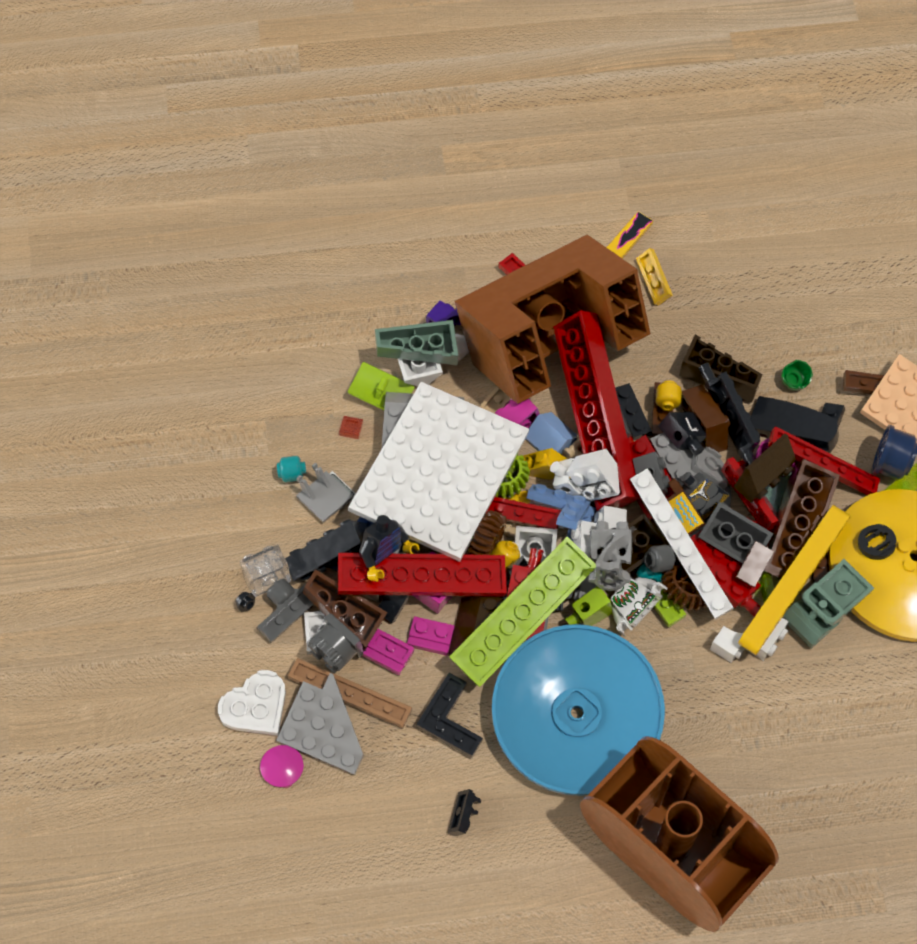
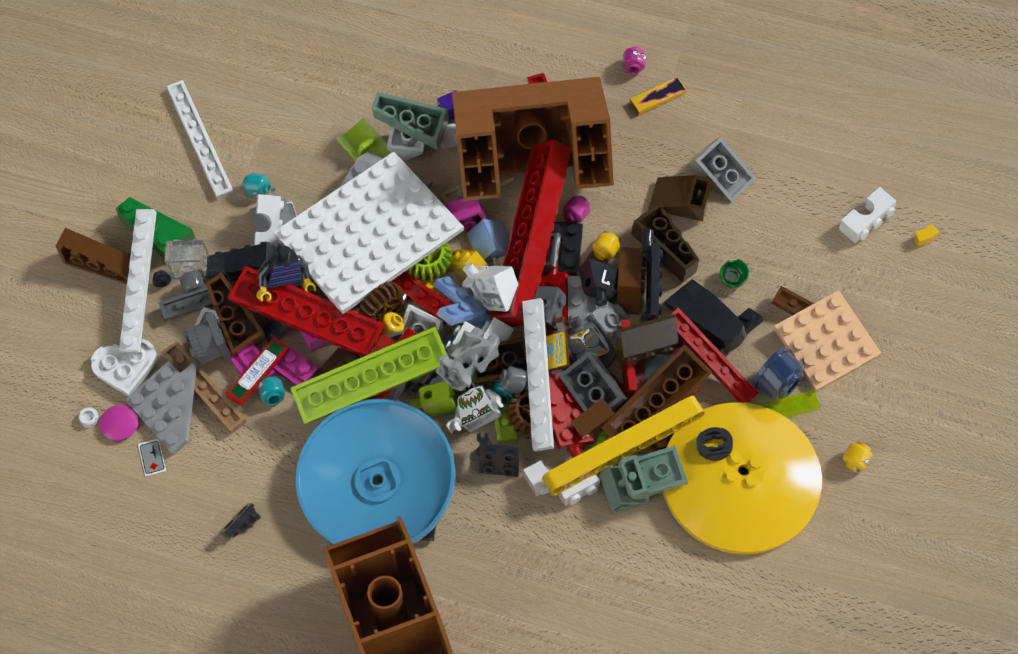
camera: 30 degrees right, 0 degrees up
clear red tile [339,416,363,439] -> none
black plate [416,672,483,758] -> none
yellow plate [636,248,673,306] -> none
none -> reddish brown wedge [56,228,131,285]
none -> white tile [79,407,99,428]
none -> green wedge [115,197,196,264]
none -> white plate [119,209,157,353]
none -> sticker [138,438,166,477]
none -> white tile [166,80,234,200]
none -> tile [225,337,290,406]
none -> white arch [253,194,284,248]
none -> teal head [258,377,285,406]
none -> black plate [476,432,520,477]
none -> dark pink head [563,196,590,223]
none -> dark pink head [622,46,646,74]
none -> dark brown slope [649,175,713,222]
none -> light grey slope [688,137,757,203]
none -> white arch [839,187,896,244]

